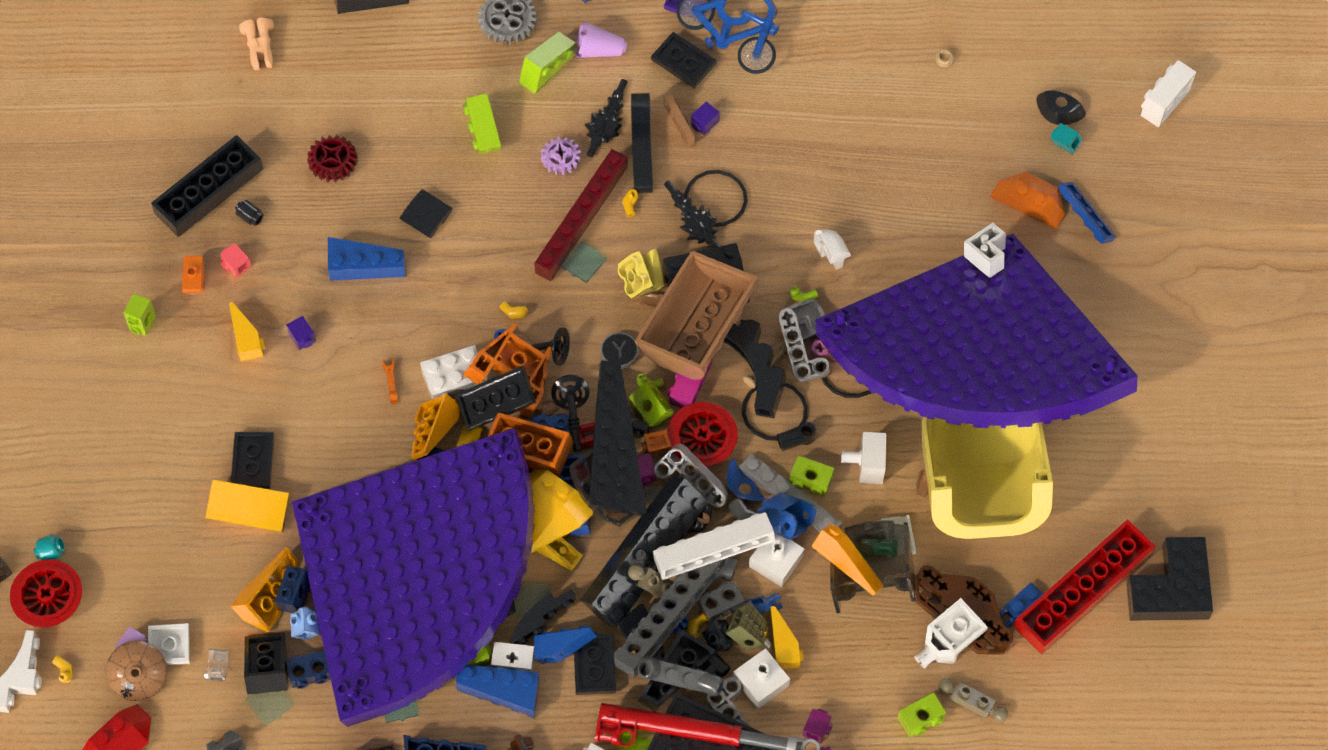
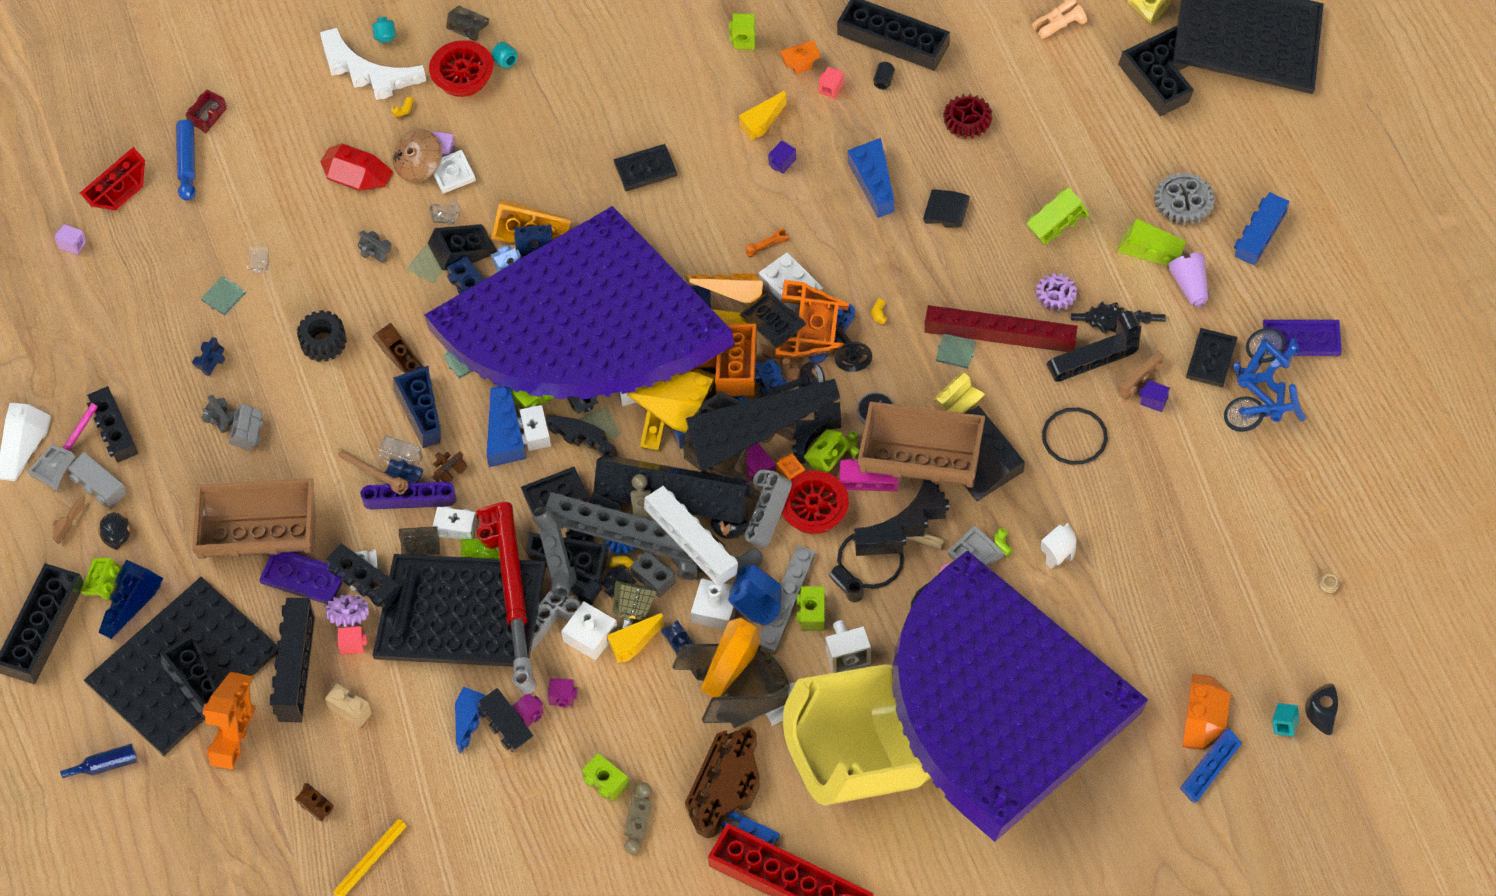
camera: 75 degrees right, 5 degrees down
yellow tile [205,480,290,532] -> none
blue slope [534,626,598,664] -> none
yellow arm [622,189,638,218] -> none
black piece [664,180,720,248] -> none
blue piece [727,459,768,501] -> none
blue plate [745,593,783,615] -> none
light grey beam [779,308,831,383] -> none
clear green connector [856,539,898,559] -> none
white plate [914,598,988,669] -> none
white brick [964,223,1006,278] -> none
white brick [1141,60,1196,128] -> none
none -> dark blue hips [661,620,696,659]

